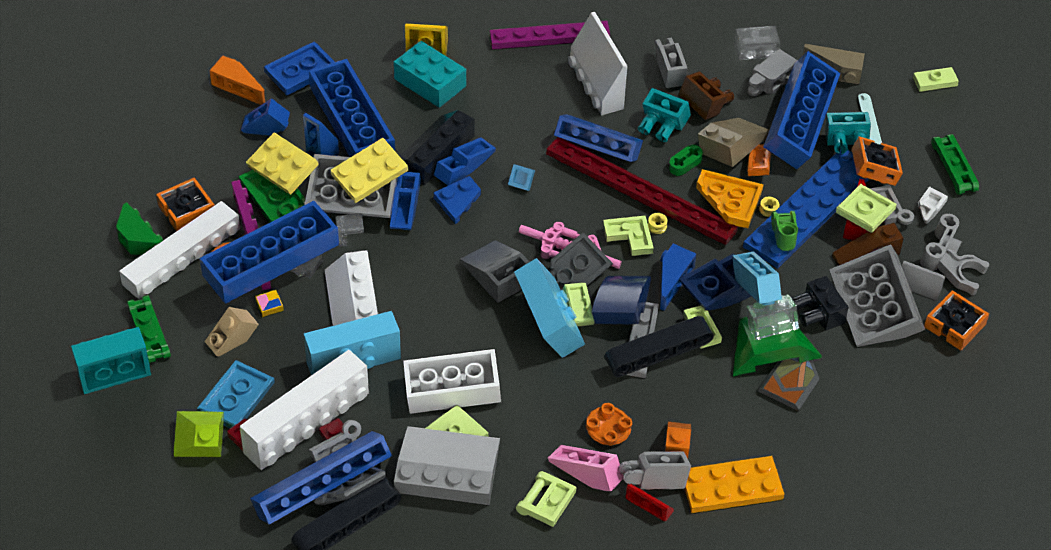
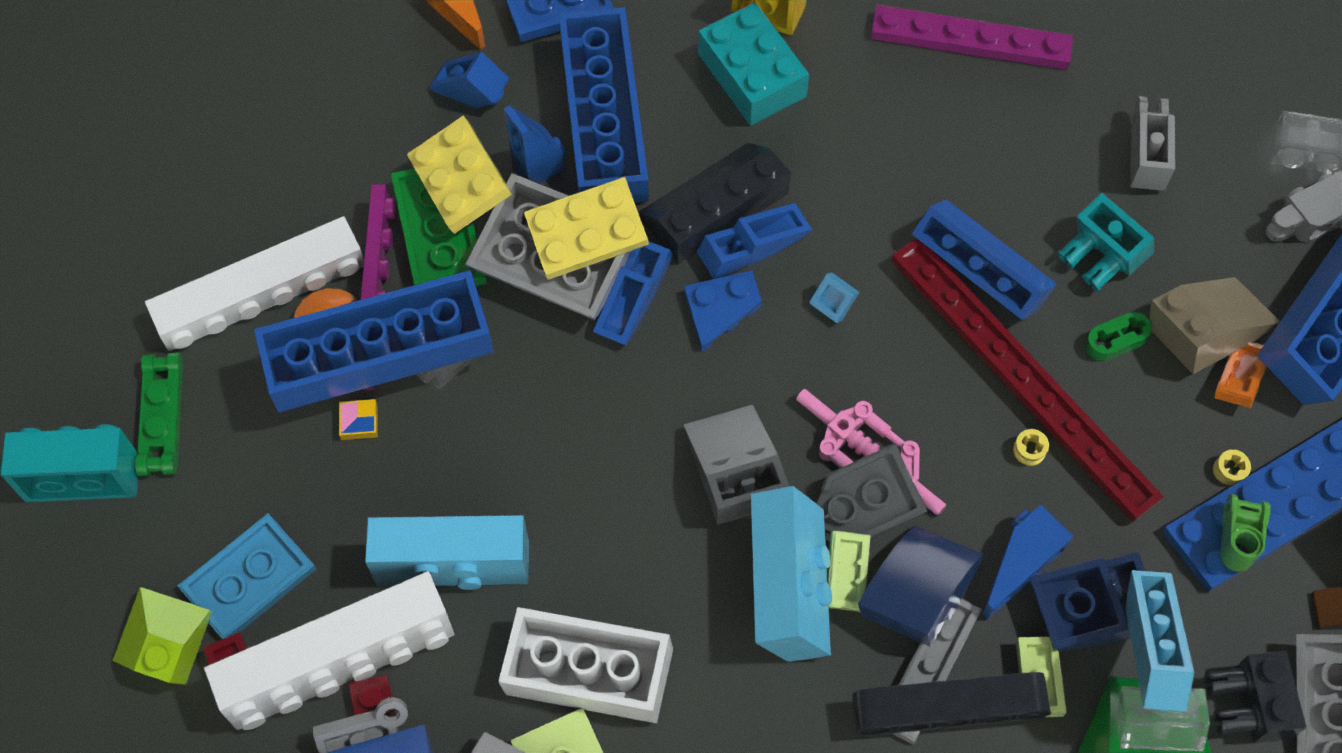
camera: 20 degrees right, 15 degrees up
green slope [116,202,163,255] -> none
piece [156,177,215,232] -> none
tan slope [205,307,259,356] -> none
white slope [325,251,378,326] -> none
clear panel [336,214,364,247] -> none
white slope [568,12,627,116] -> none
yellowish green plate [603,216,654,256] -> none
reddish brown brick [678,71,734,120] -> none
light orange plate [696,169,764,228] -> none

